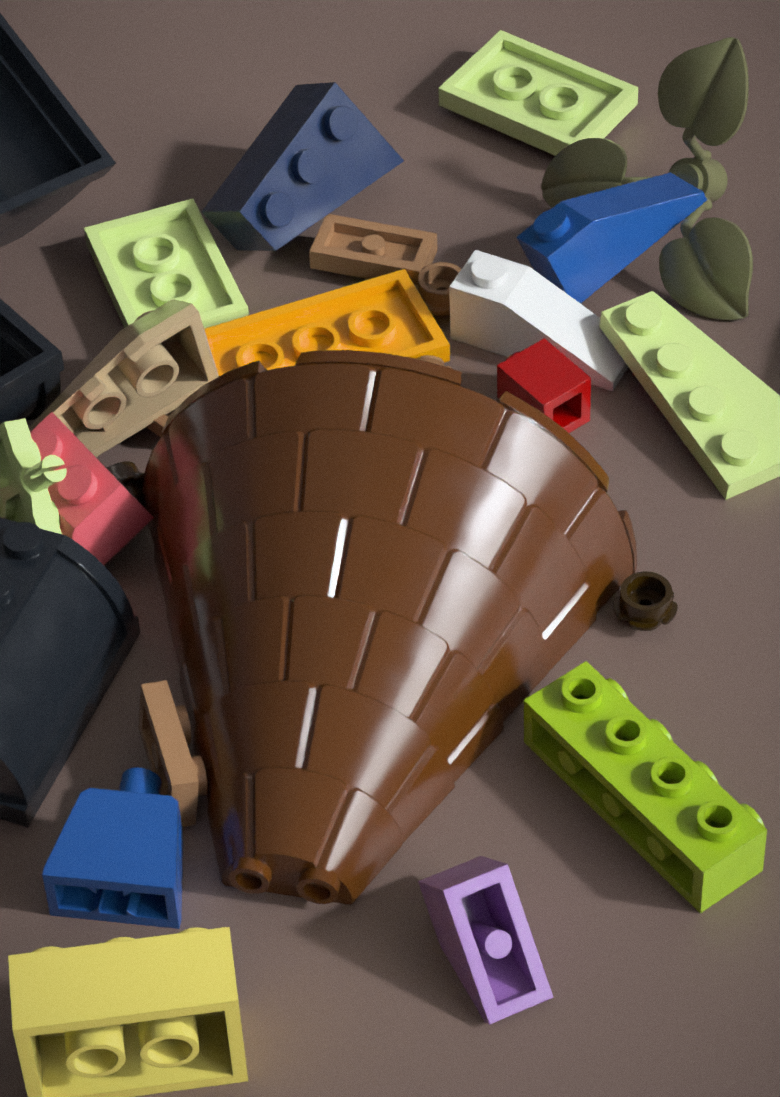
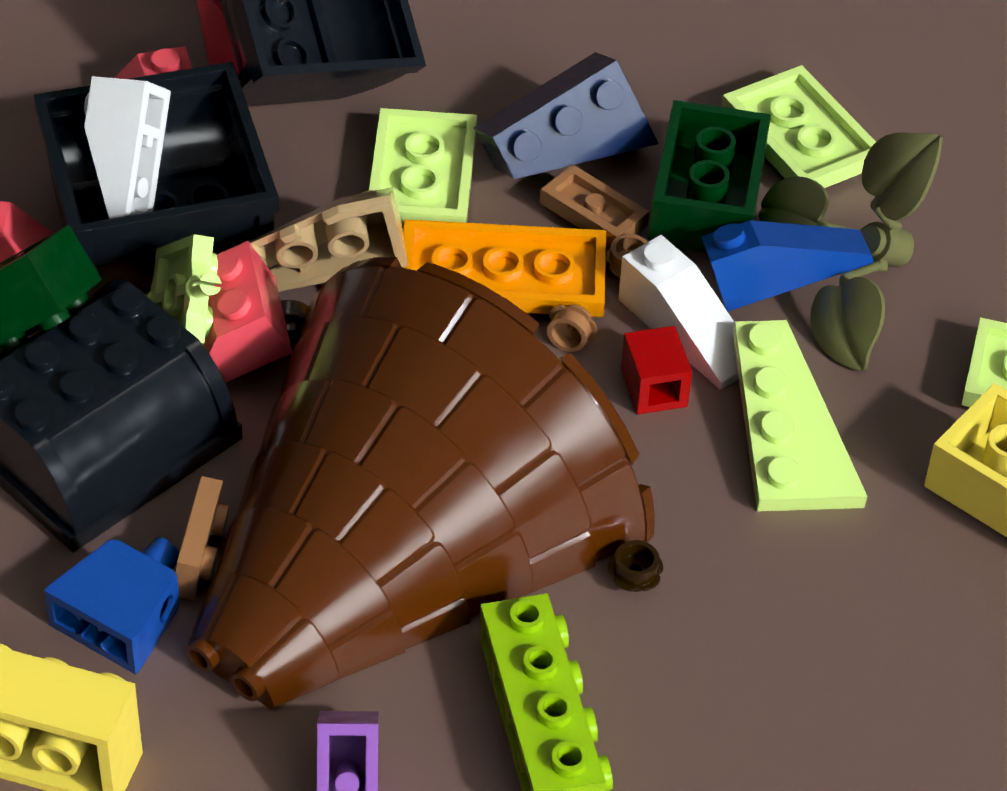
camera: 20 degrees right, 0 degrees up
none -> dark green brick [648,100,771,253]

